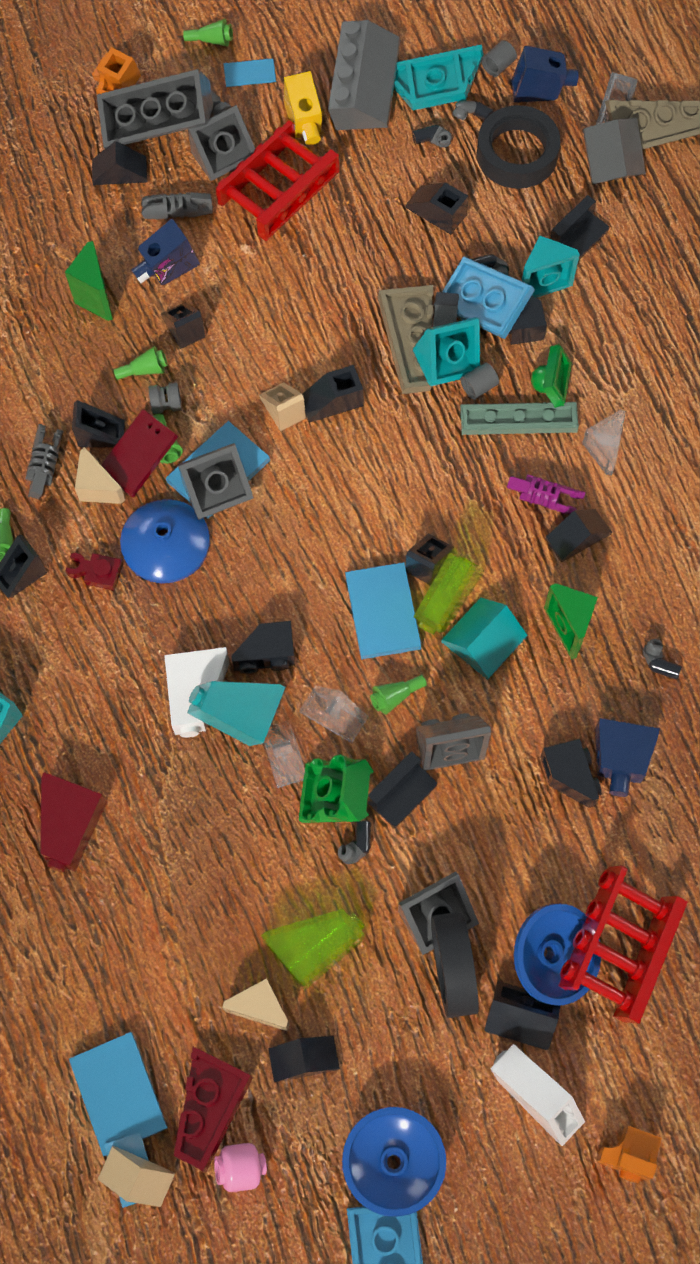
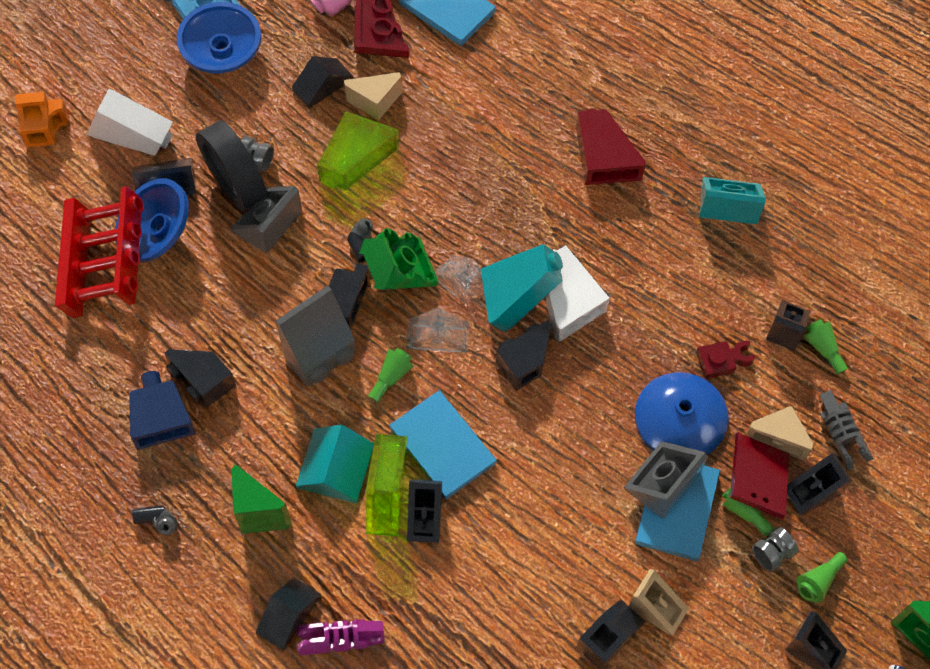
camera: 150 degrees right, 5 degrees down
none -> dark grey wheel [241,136,274,172]

